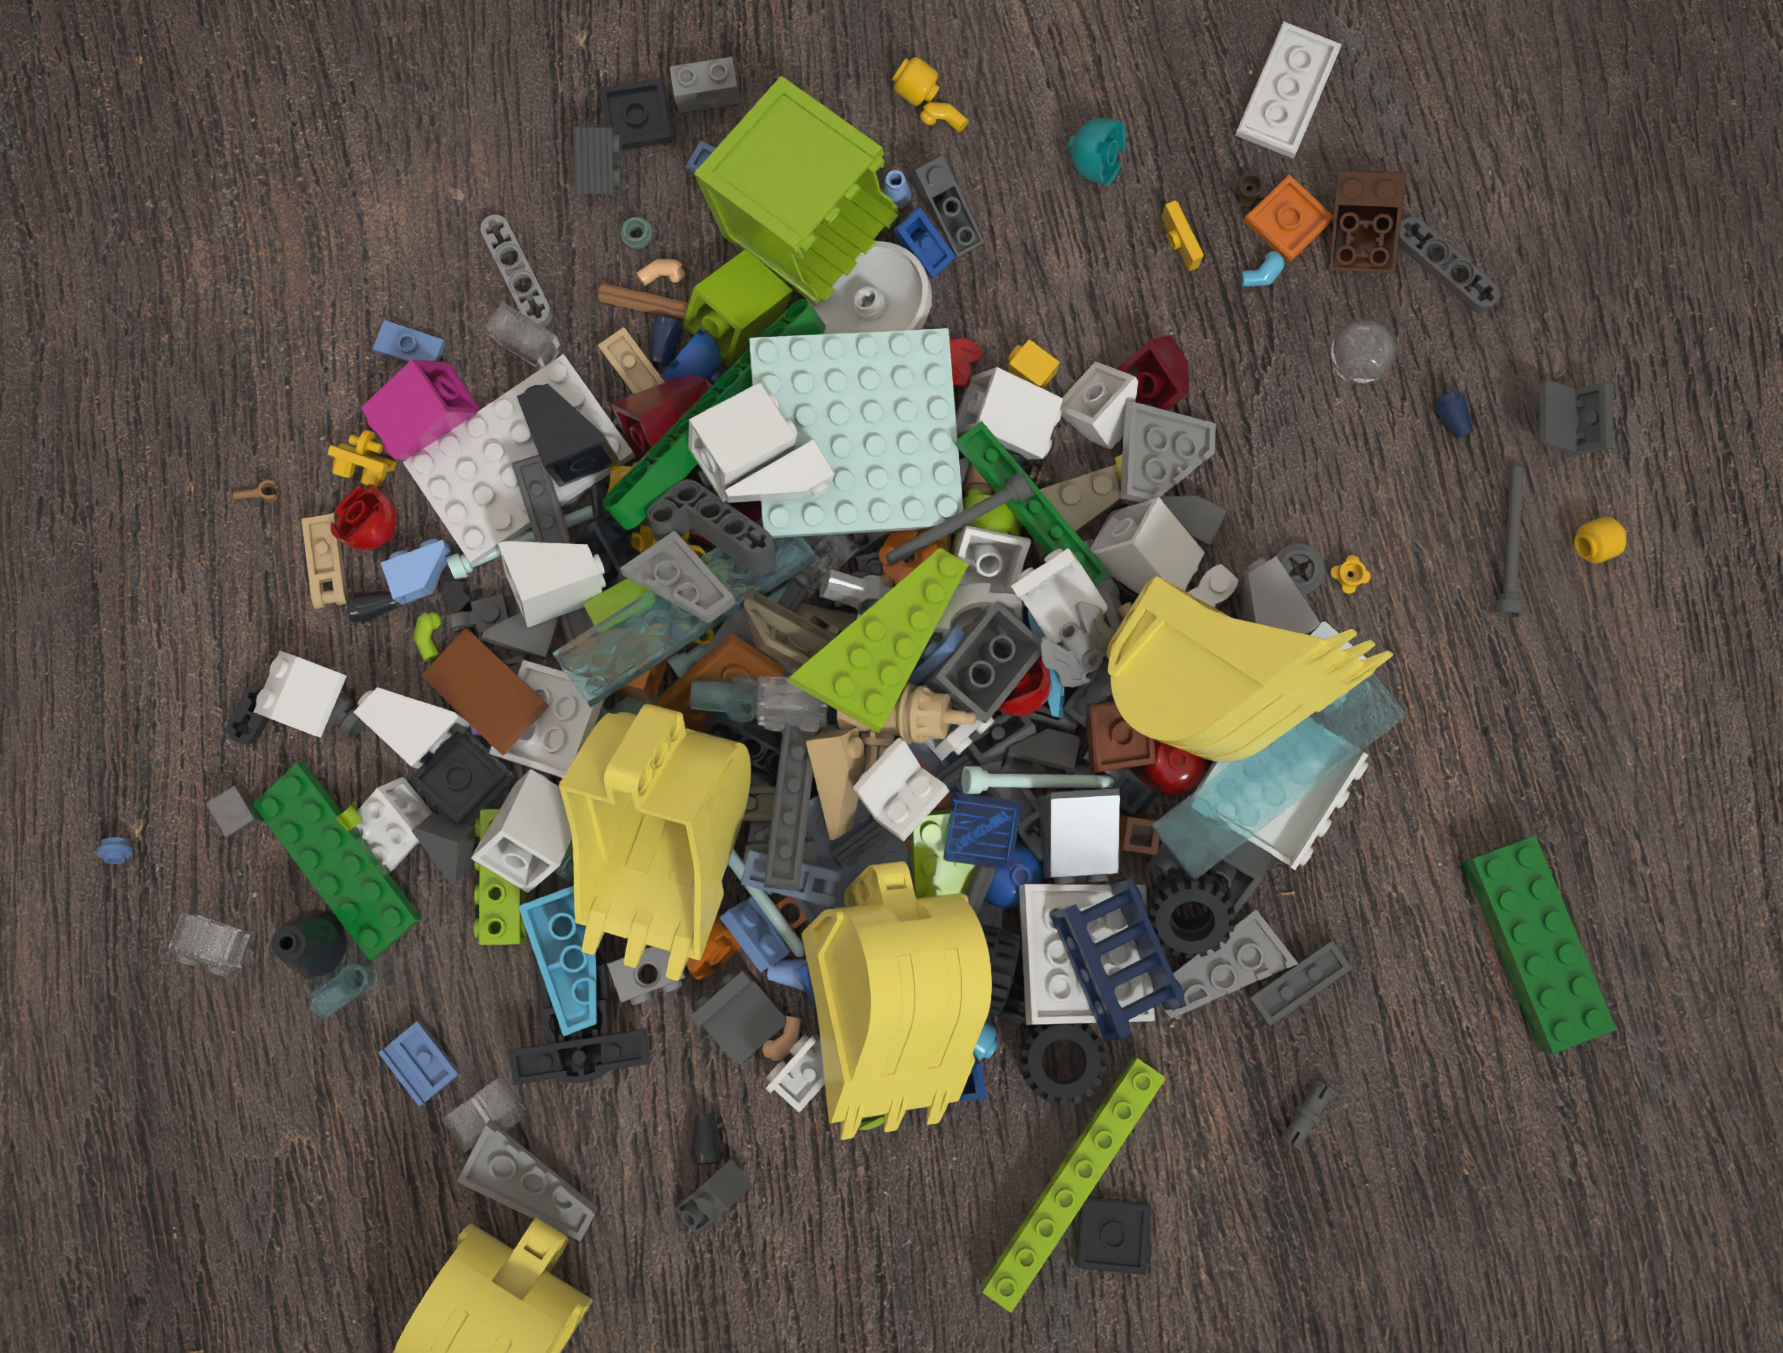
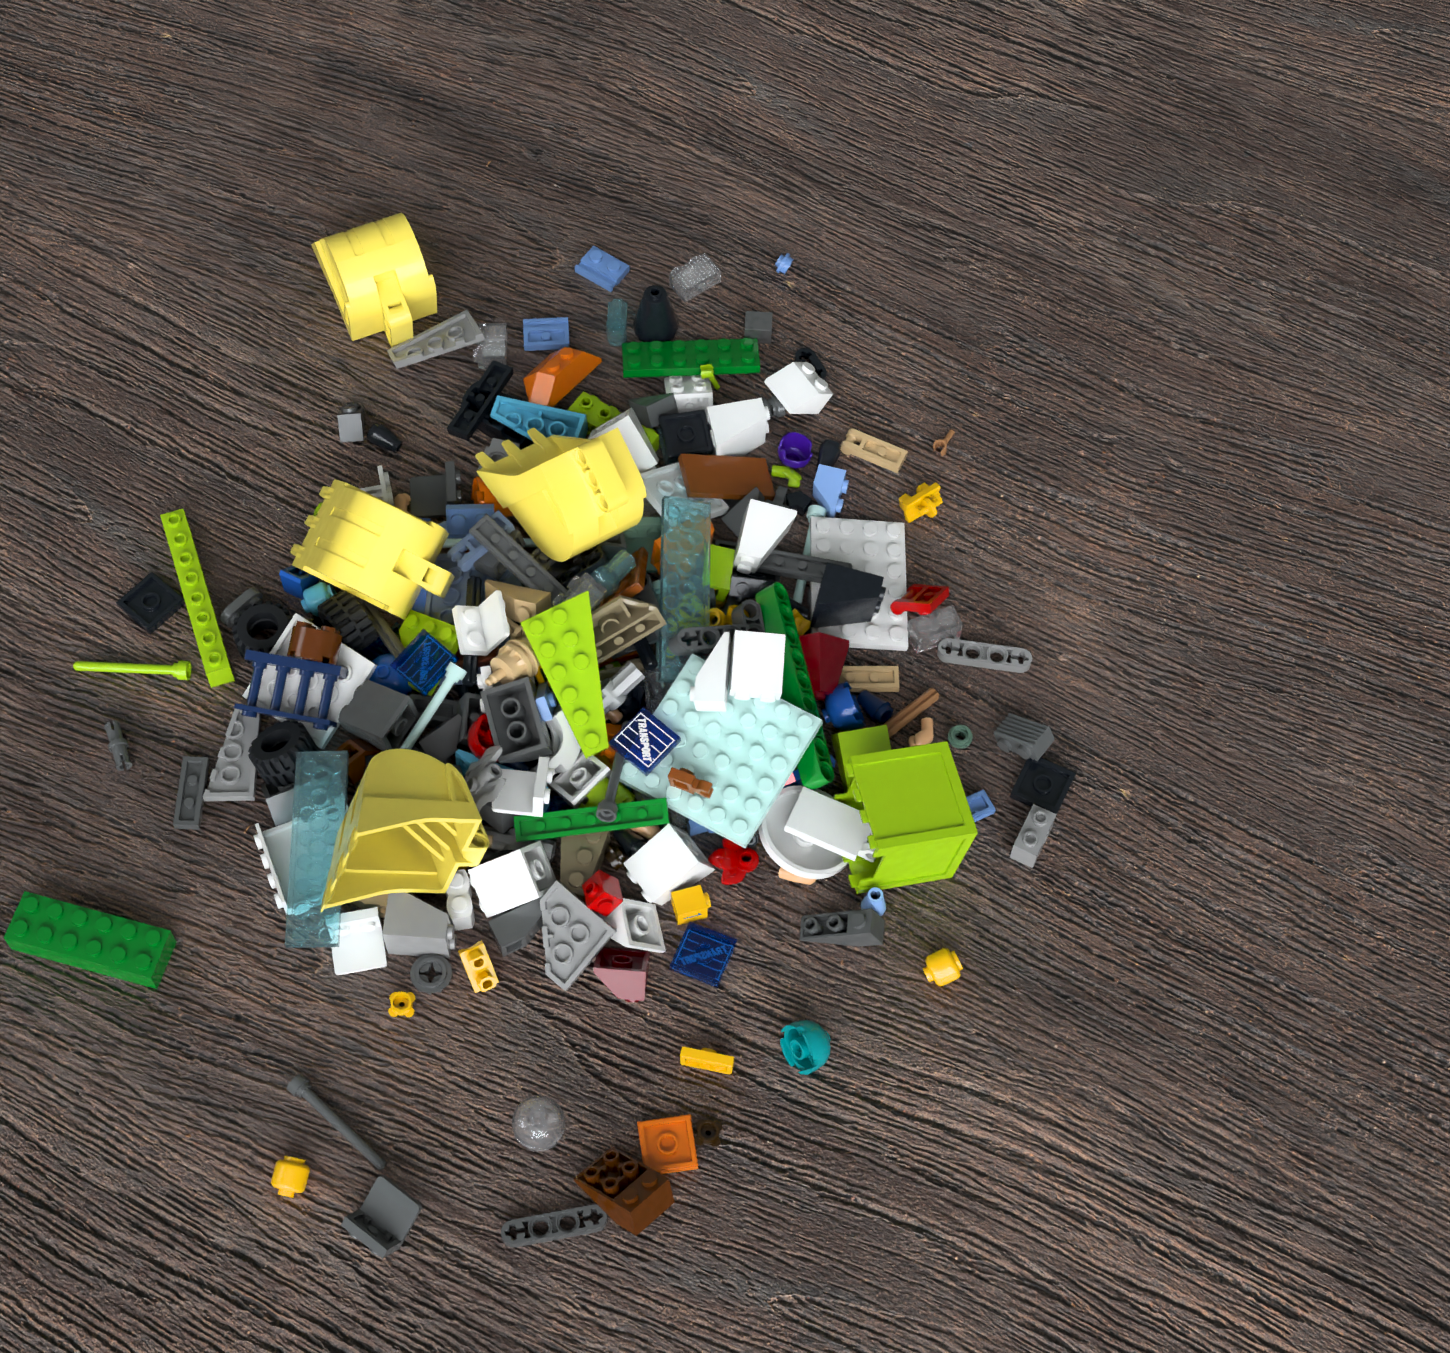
camera: 120 degrees right, 20 degrees down
red cylinder [330,484,398,551] -> none
dark pink slope [361,359,481,460] -> none
medium blue plate [373,320,446,363] -> none
light grey wing [620,530,736,623] -> none
blue slope [895,207,956,278] -> none
yellow arm [920,102,969,132] -> none
white tile [1235,21,1342,159] -> none
medium azure arm [1240,251,1284,287] -> none
dark blue cone [1434,388,1474,439] -> none
none -> lime piece [73,660,192,680]
none -> dark grey plate [220,587,263,628]
none -> reddish brown brick [287,621,343,665]
none -> yellow hips [458,940,499,993]
none -> orange wedge [523,347,602,407]
none -> medium blue plate [575,246,630,292]
none -> red brick [582,870,623,917]
none -> clear blue tile [609,707,681,776]
none -> dark orange plate [668,767,714,799]
none -> clear blue tile [670,921,737,988]
none -> dark purple hair [777,432,813,469]
none -> white tile [784,786,876,862]
none -> red plate [890,584,949,615]

